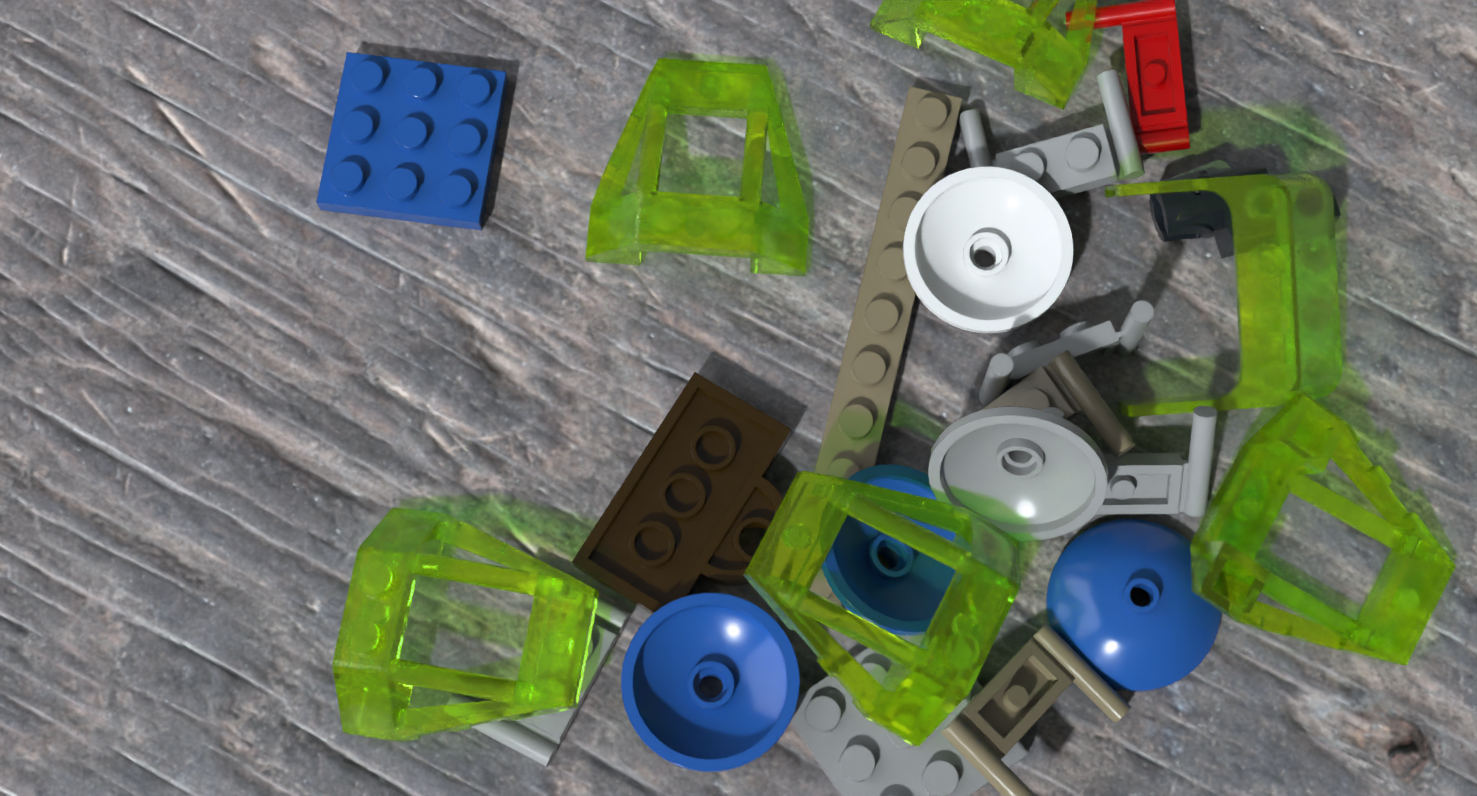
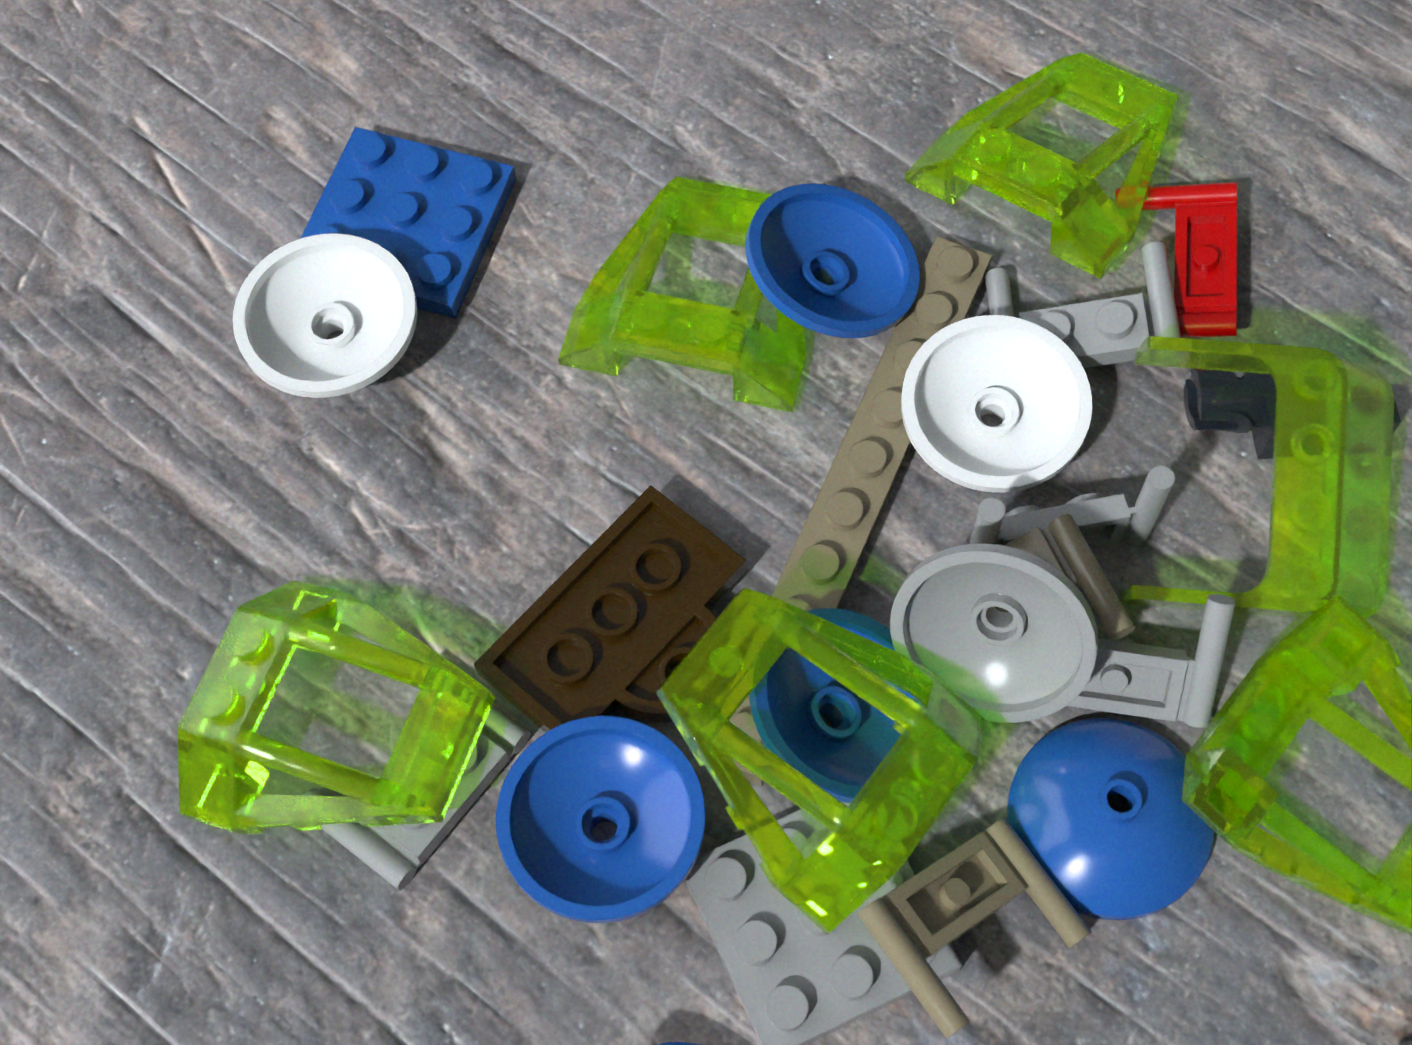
camera: 10 degrees right, 10 degrees down
none -> white dish [233,233,417,398]
none -> blue dish [745,183,920,338]

